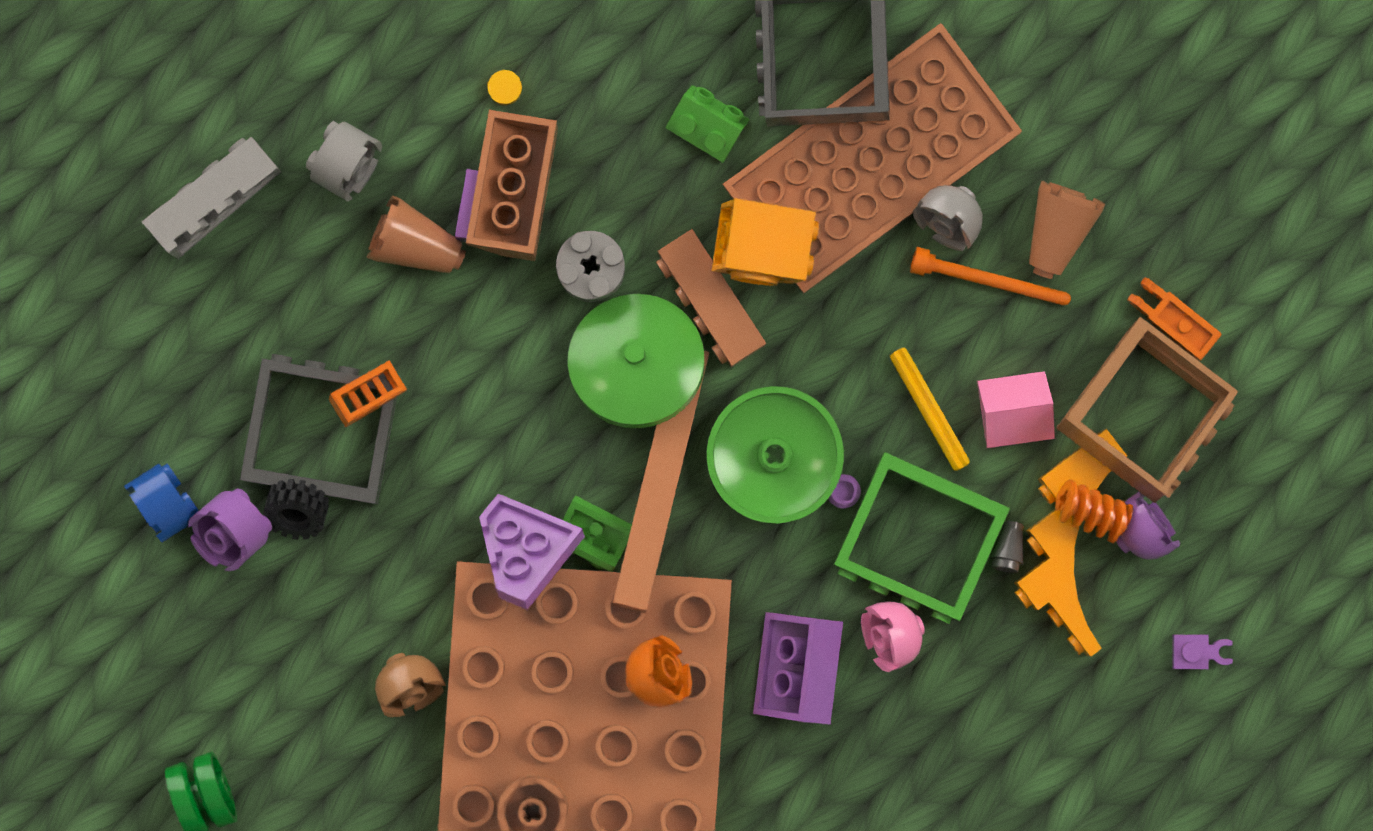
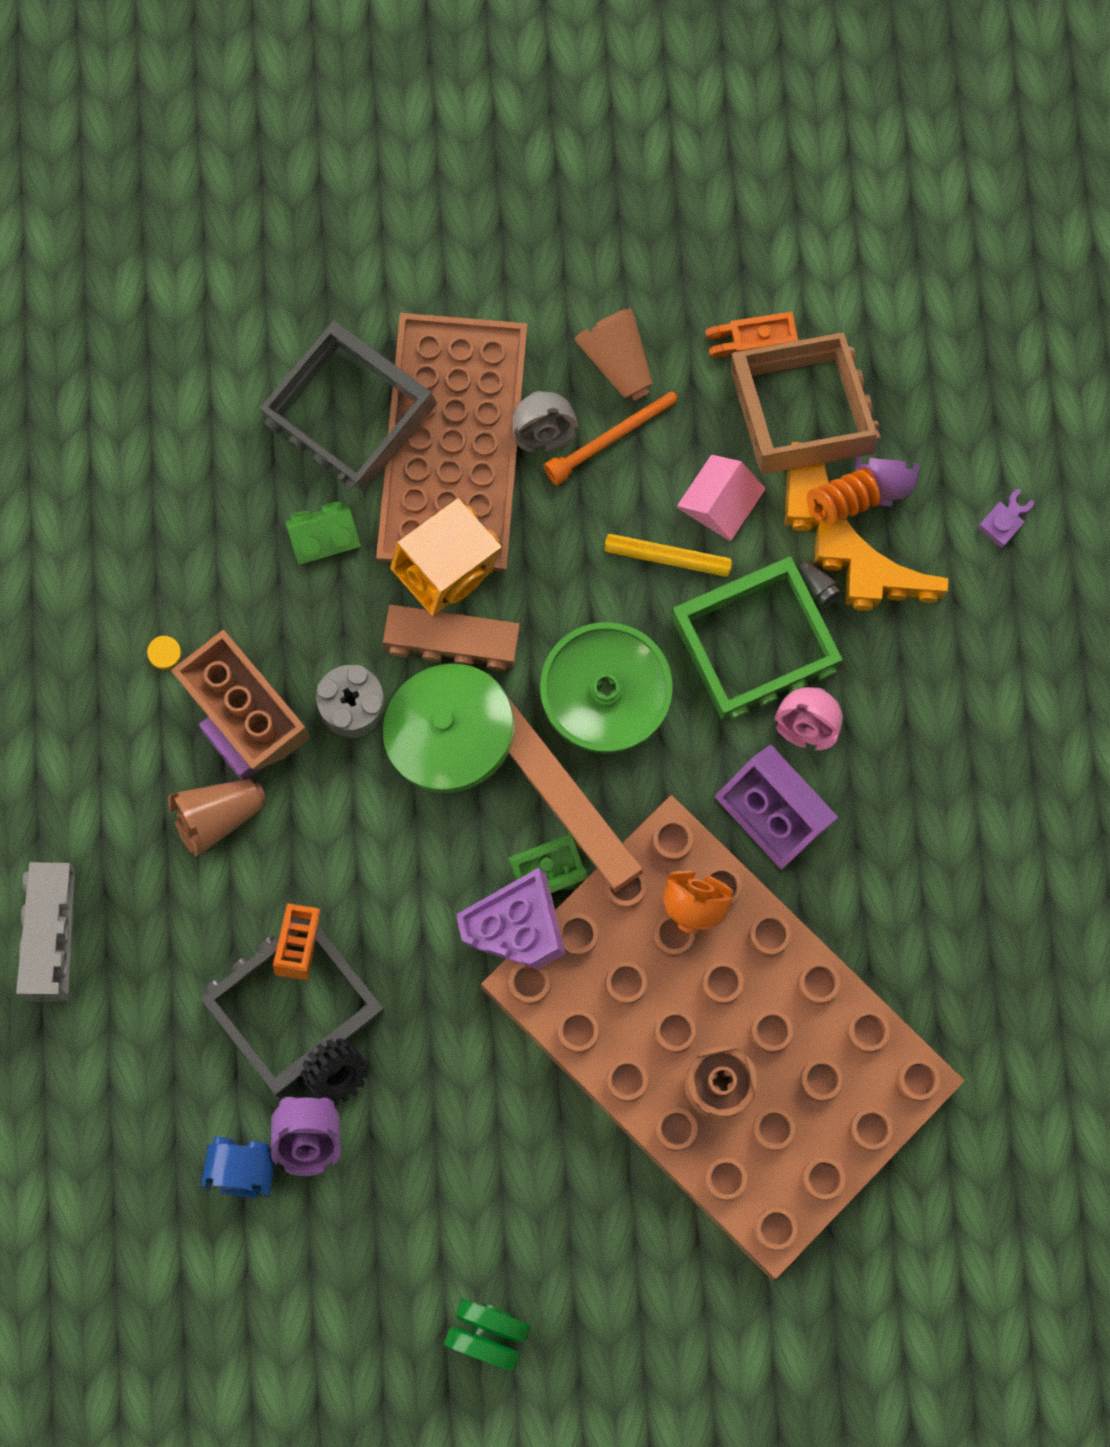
camera: 55 degrees left, 10 degrees down
light grey brick [306,121,382,201] -> none
medium nougat cylinder [375,653,446,717] -> none
medium lavender plate [828,474,861,508] -> none

